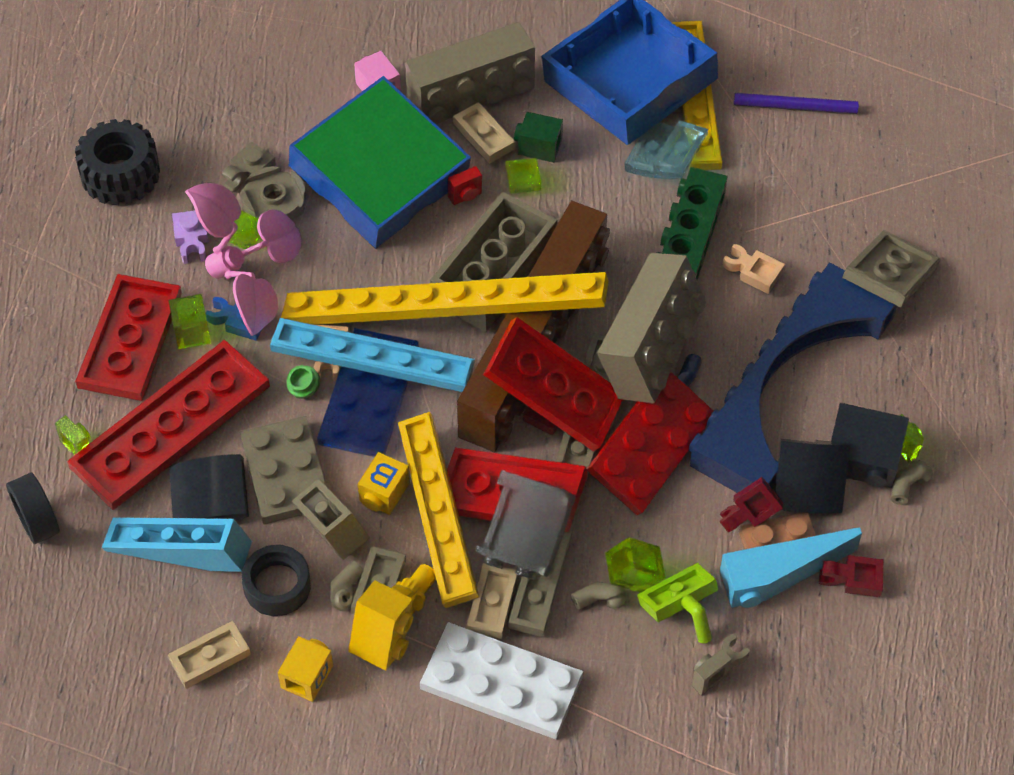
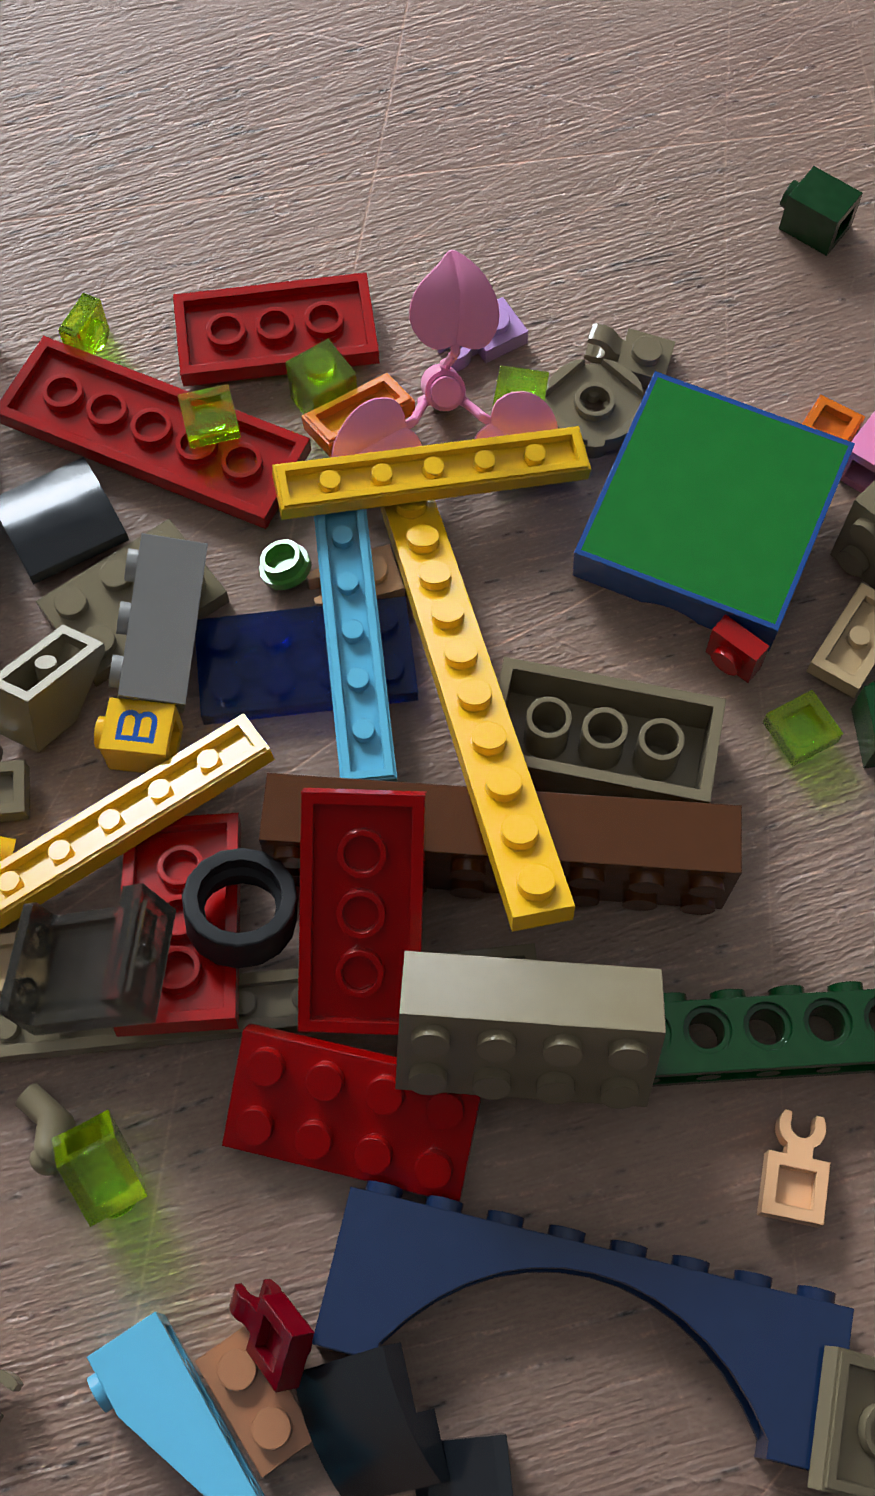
camera: 70 degrees right, 10 degrees up
black tyre [75,119,160,205] -> none
lime plate [637,563,718,644] -> none
dark blue arm [678,354,702,387] -> none
none -> light grey brick [108,533,208,713]
none -> clear neon green plate [178,384,241,448]
none -> black tyre [182,848,298,969]
none -> yellow tile [272,426,591,520]
none -> orange tile [302,373,415,457]
none -> dark green brick [779,166,863,256]
none -> orange tile [802,394,865,442]

